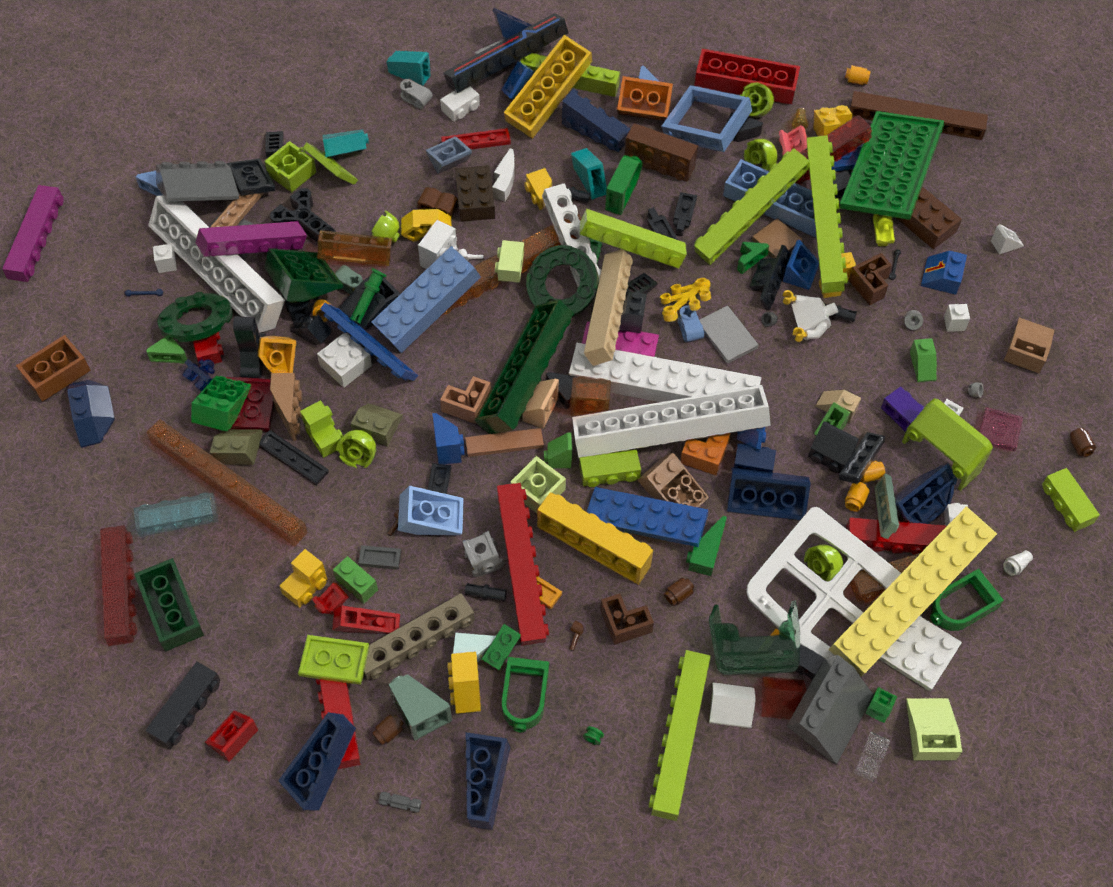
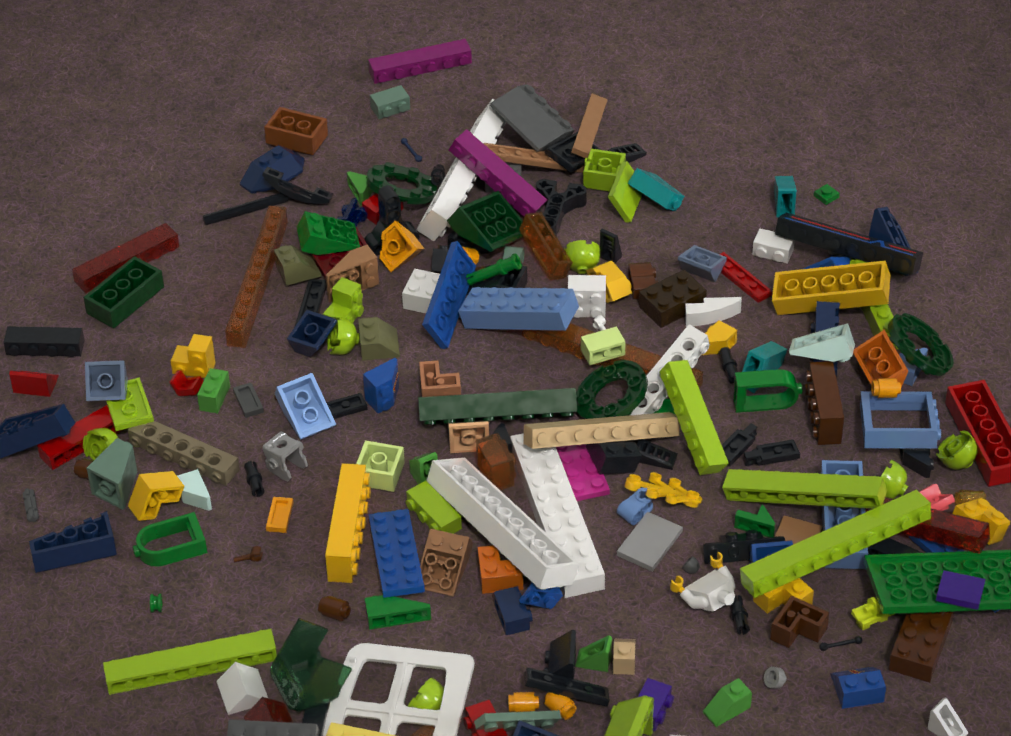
camera: 65 degrees right, 15 degrees down
clear light blue brick [134,493,219,537] -> none
white brick [153,244,177,273] -> none
red slope [332,606,400,634] -> none
light grey piece [400,79,433,109] -> none
nougat tile [465,428,544,457] -> none
green hinge [482,624,521,670] -> none
red brick [497,482,549,646] -> none
reddish brown brick [600,594,654,645] -> none
dark blue slope [727,468,811,520] -> none
white brick [944,304,970,331] -> none
none -> lime cylinder [83,428,119,460]
none -> sand blue slope [85,361,128,401]
none -> black axle [203,193,289,225]
none -> black slope [262,166,333,204]
none -> dark blue slope [287,310,337,357]
none -> sand green brick [370,85,410,119]
none -> black pin [431,164,445,186]
none -> medium nougat tile [571,93,608,158]
none -> black slope [600,228,622,264]
none -> light aqua slope [789,323,855,362]
none -> green plate [814,184,840,205]
none -> light orange brick [871,378,901,398]
none -> dark green plate [888,313,954,376]
none -> dark purple tile [936,570,985,610]

